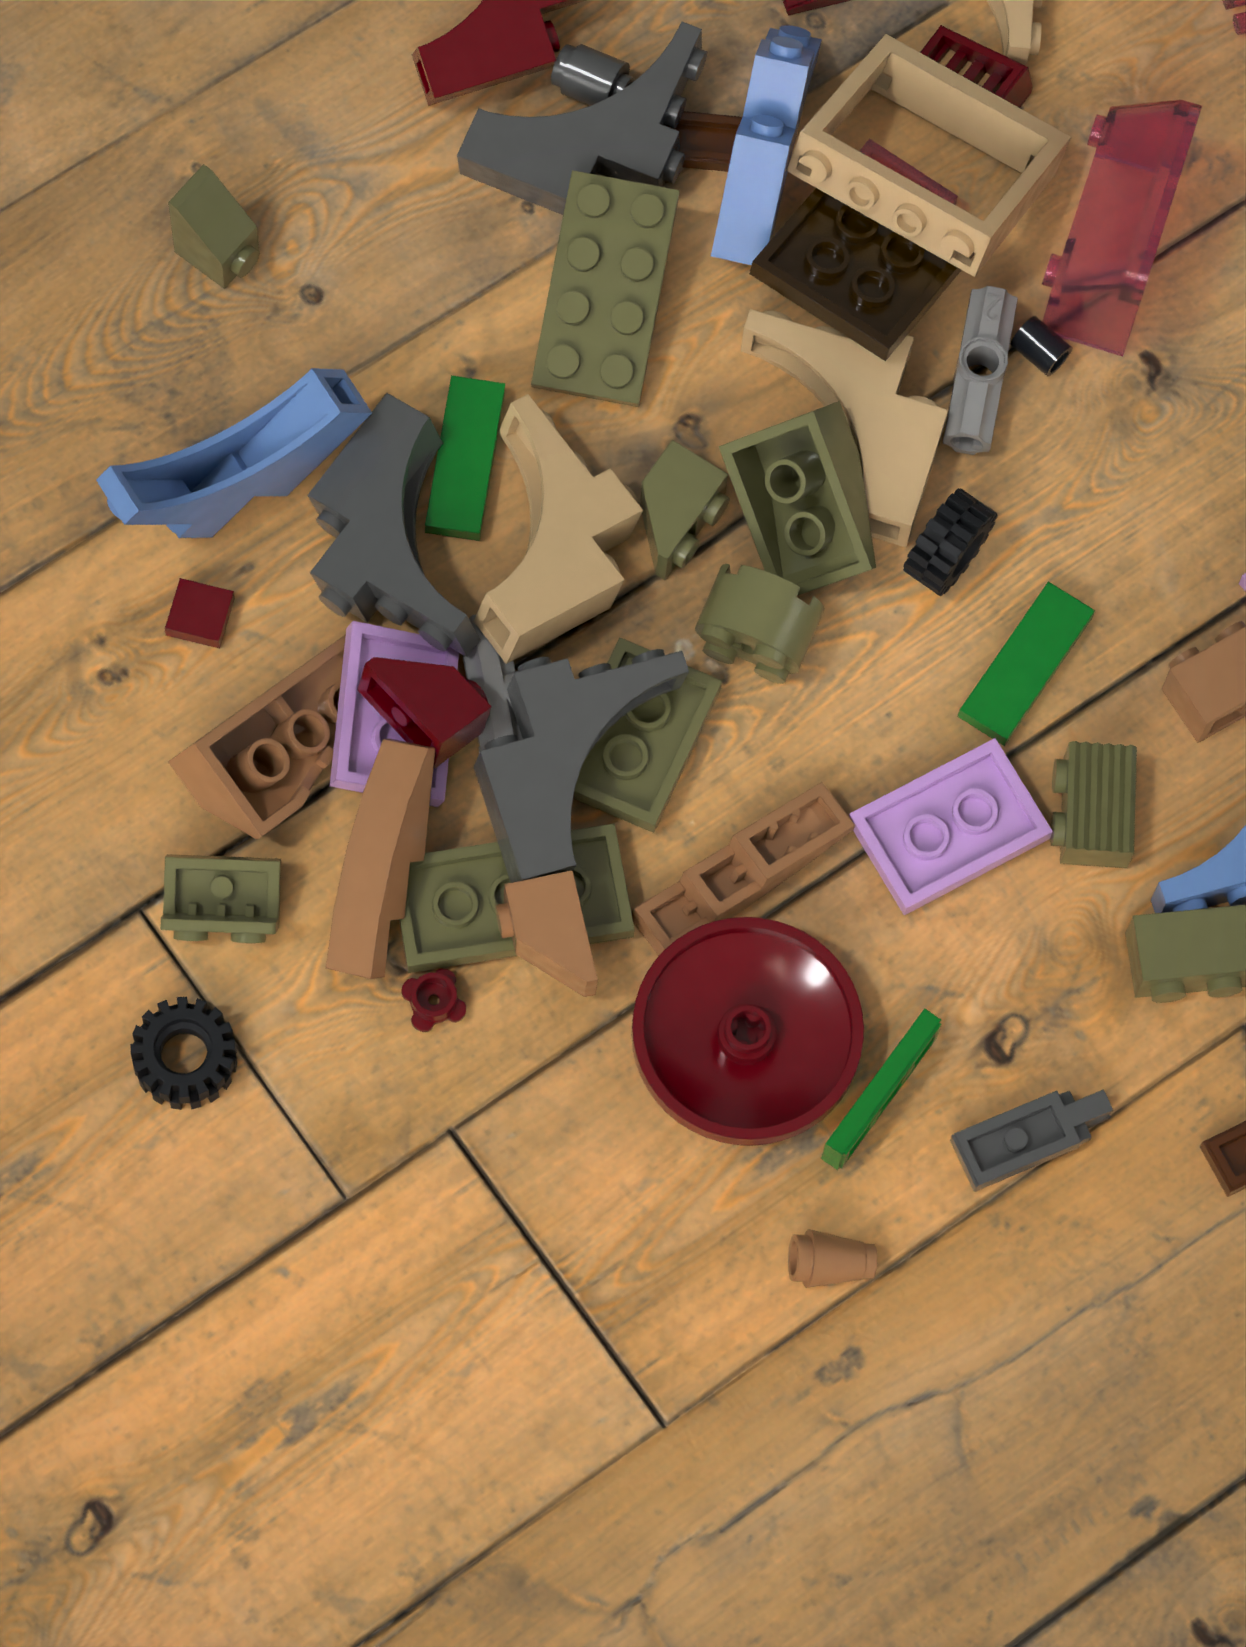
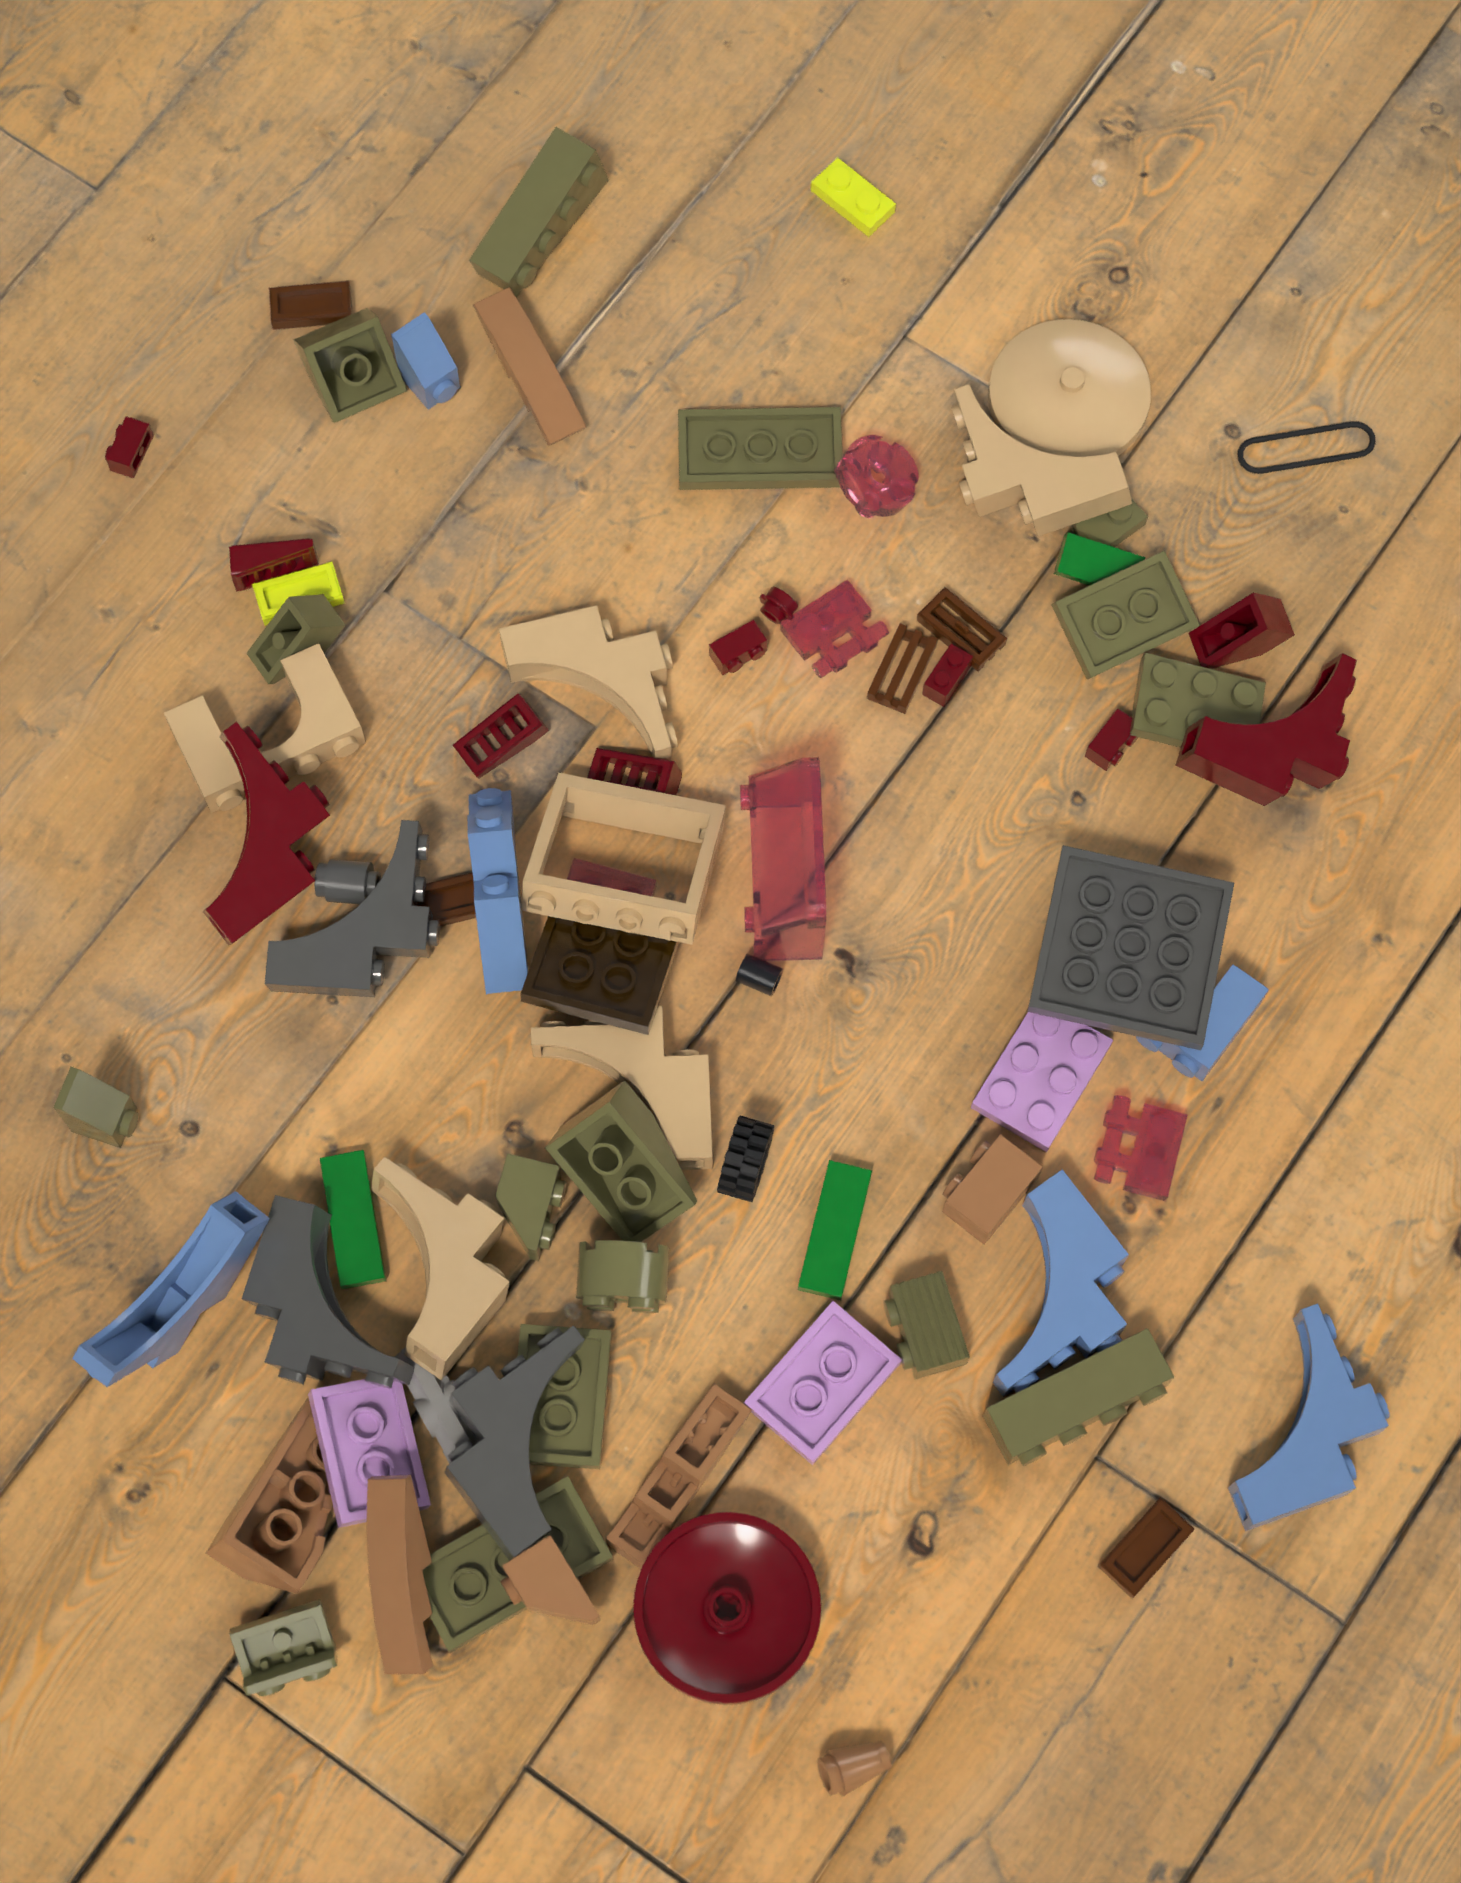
camera: 15 degrees left, 0 degrees up
black tyre [130,997,237,1110] -> none
dark red tile [165,578,235,649] -> none
dark red slope [357,657,492,770] -> none
dark red plate [401,968,466,1032] -> none
olive plate [531,170,680,407] -> none
green tile [821,1008,942,1170] -> none
light grey piece [943,286,1018,455] -> none
dark grey hinge [950,1089,1113,1192] -> none

